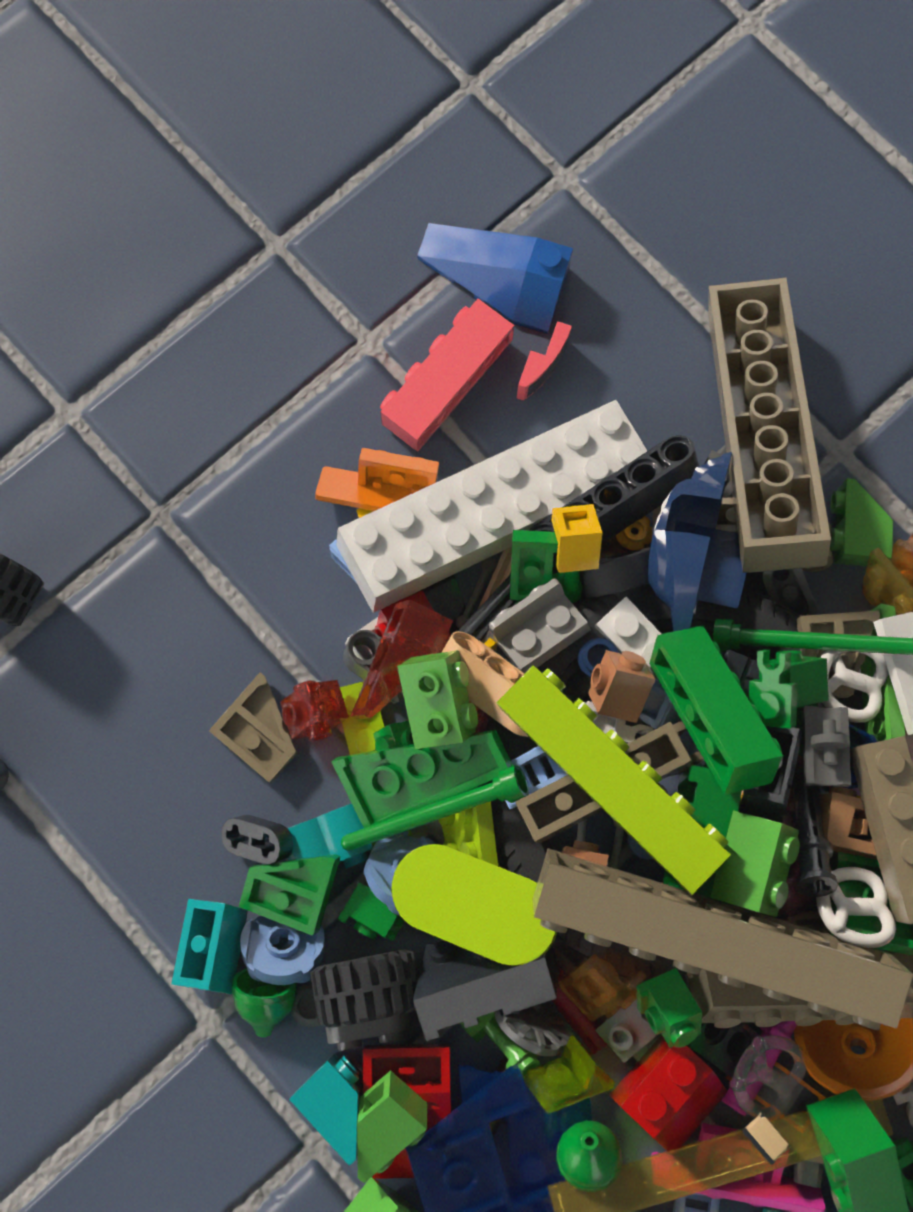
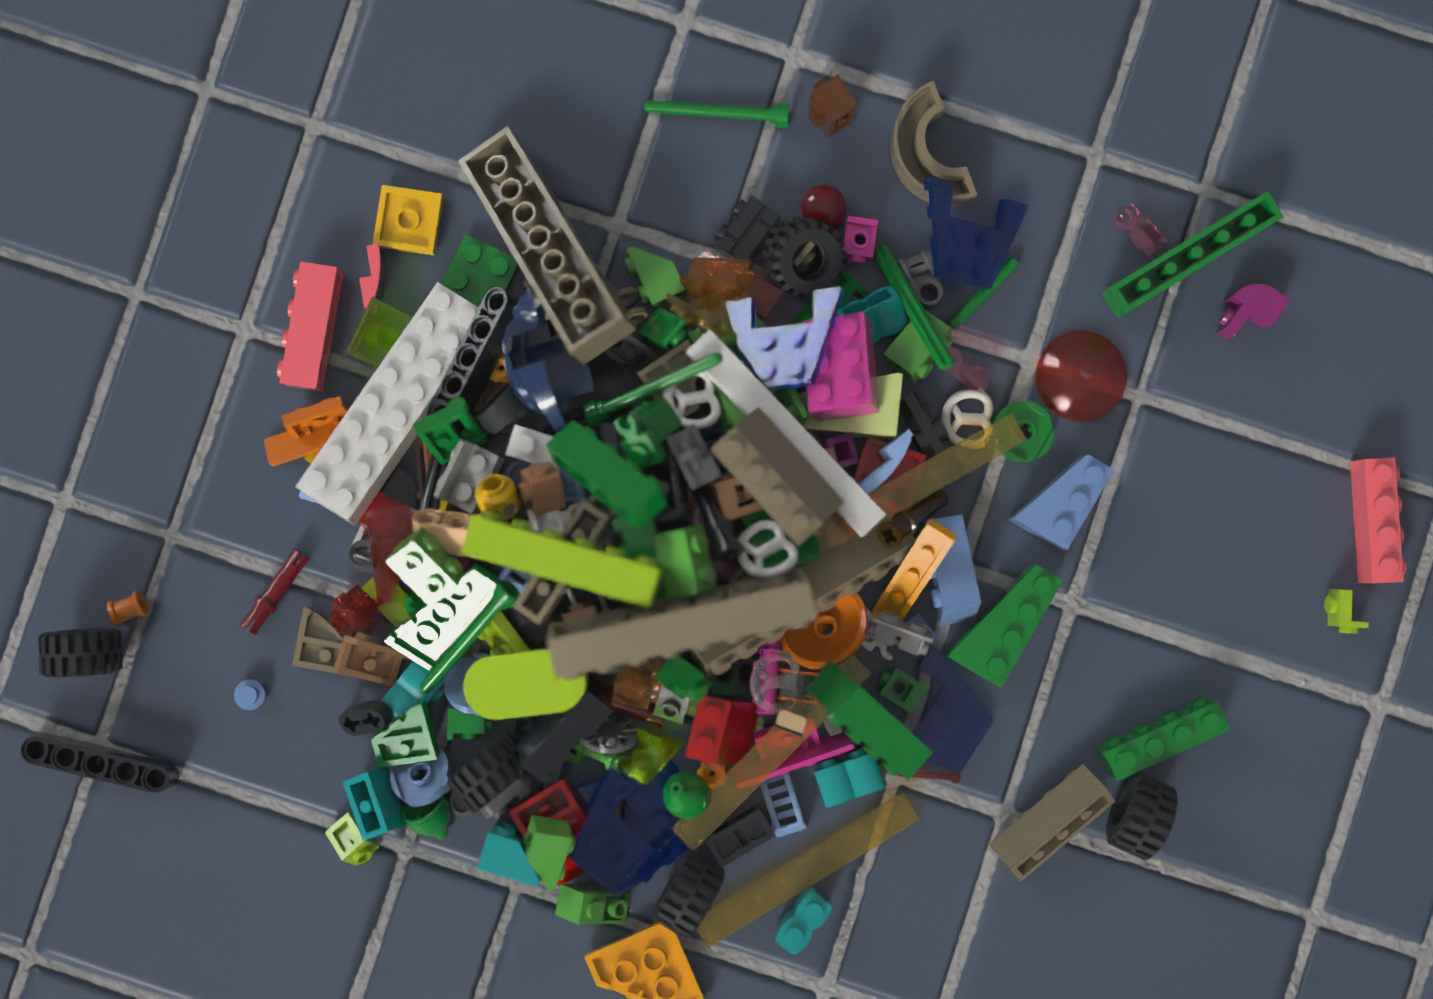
camera: 25 degrees left, 10 degrees up
blue wedge [417,223,573,334] -> none
yellow panel [552,504,602,573] -> none
none -> orange bush [107,590,149,627]
none -> medium blue plate [234,679,266,710]
none -> dark red pin [239,548,310,635]
none -> lime bracket [324,812,379,866]
none -> medium nougat bracket [333,632,410,687]
none -> clear neon green slope [346,297,413,368]
none -> yellow plate [372,185,444,256]
none -> green plate [441,234,519,308]
none -> yellow head [475,474,520,521]
none -> green slope [639,308,688,355]
none -> light orange plate [697,761,727,789]

